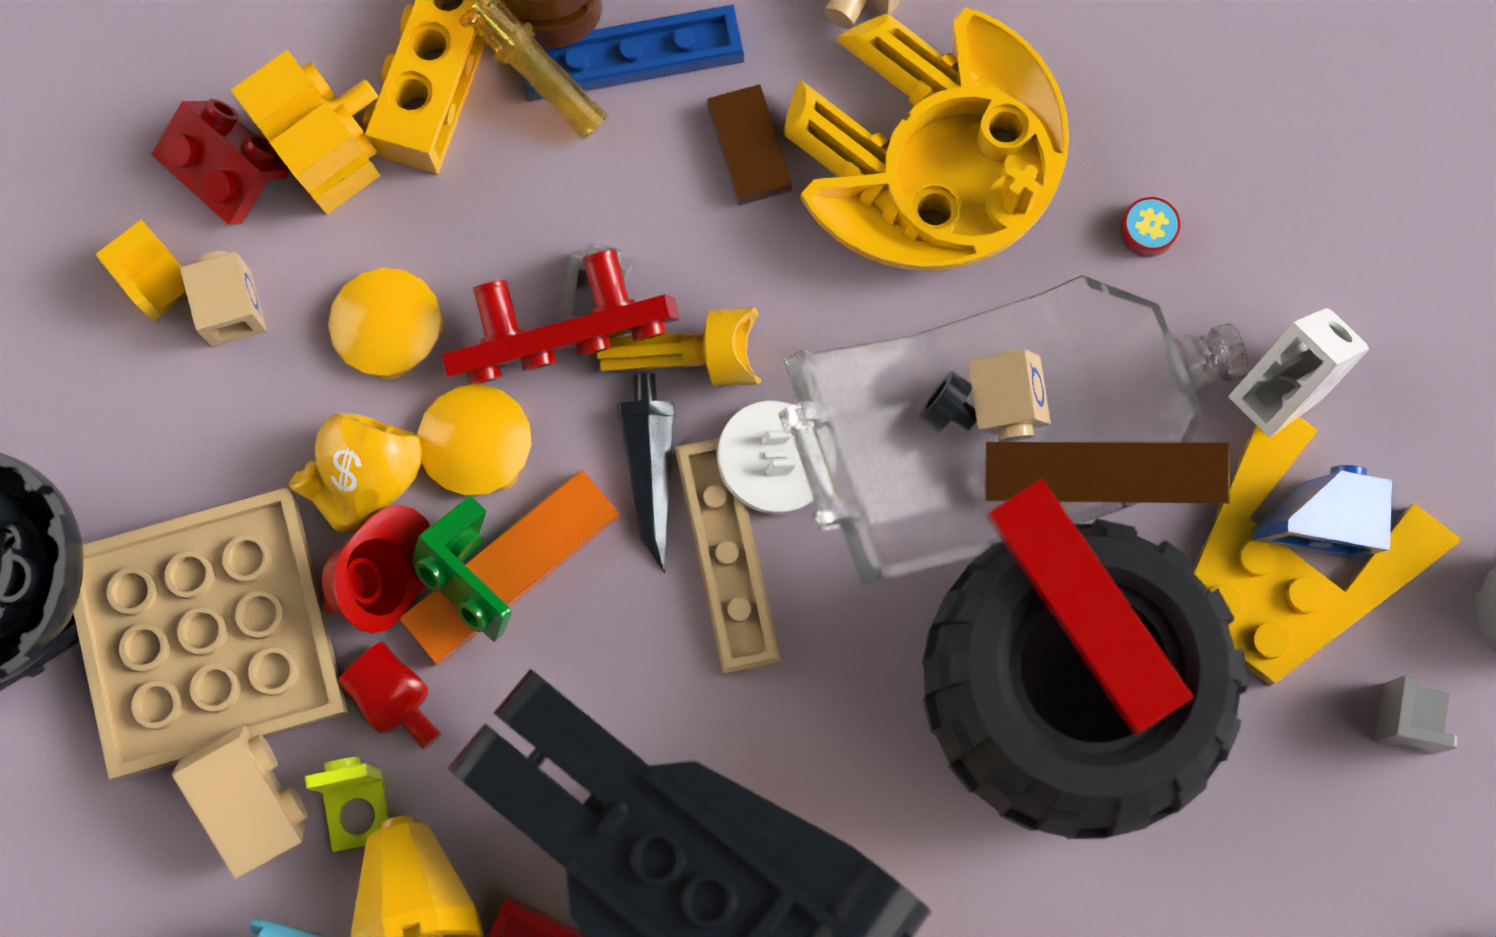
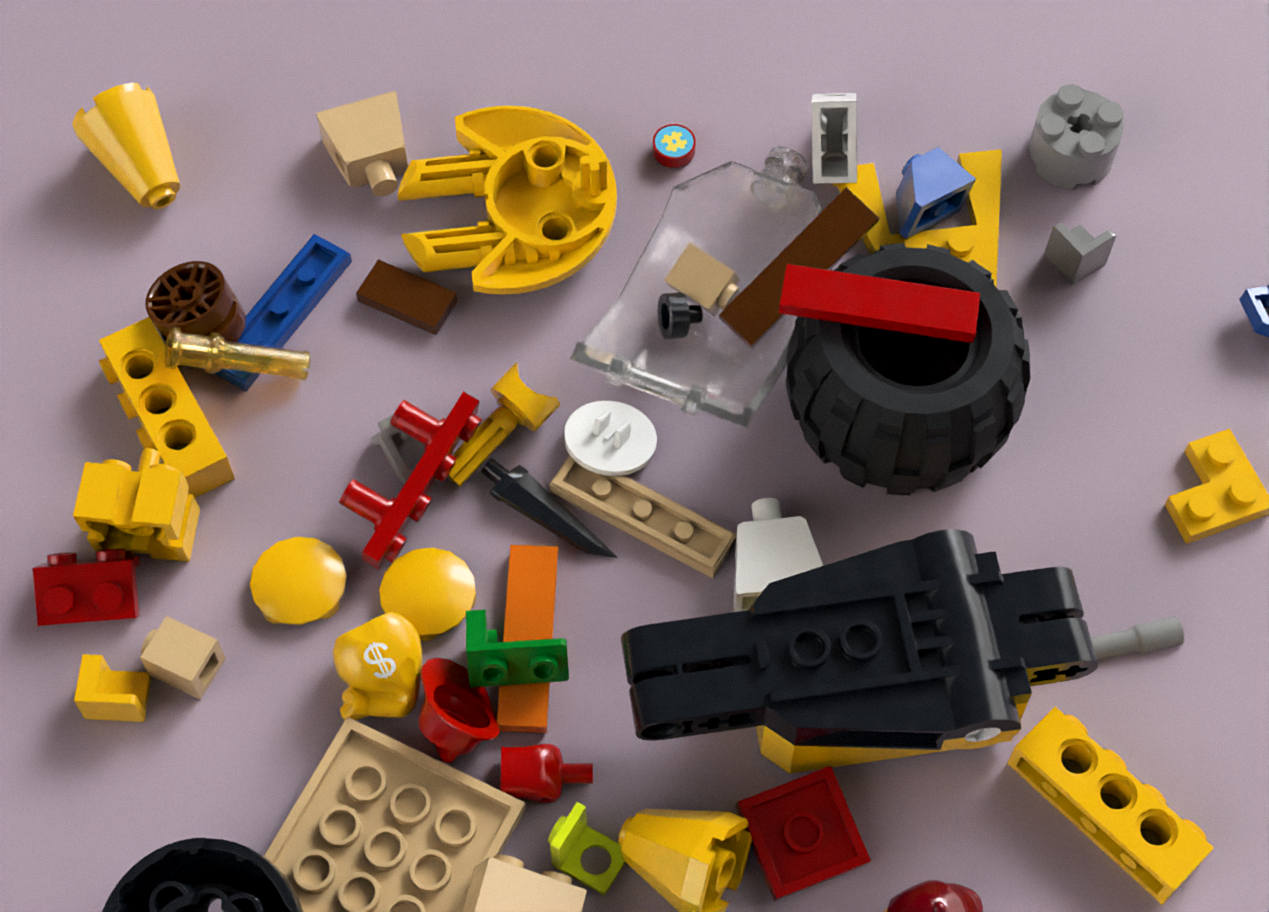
camera: 50 degrees left, 15 degrees down
none -> white torso [733,498,823,612]

